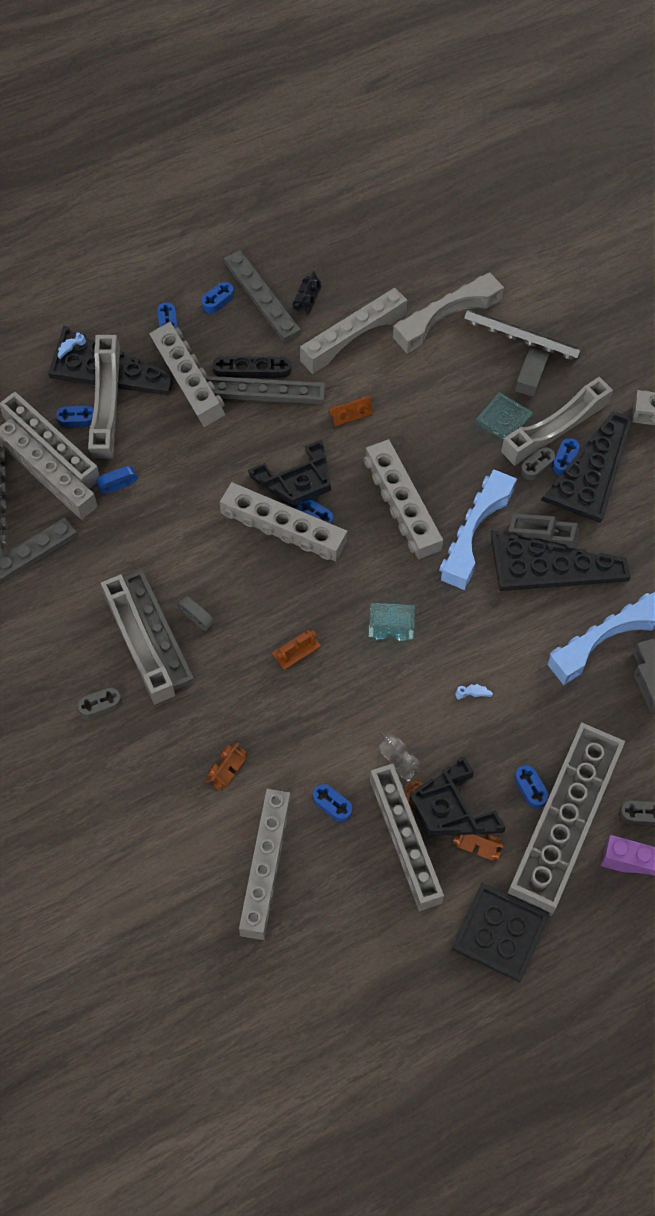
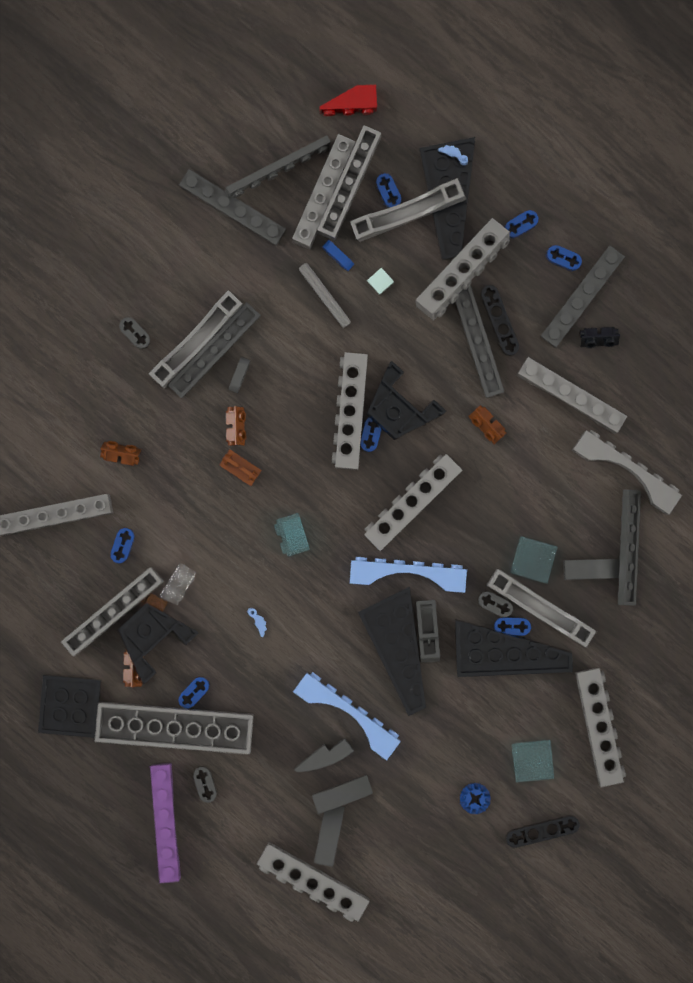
camera: 70 degrees right, 25 degrees up
none -> dark orange hinge [226,406,246,446]
none -> light grey axle [299,263,351,328]
none -> light aqua tile [367,268,394,295]

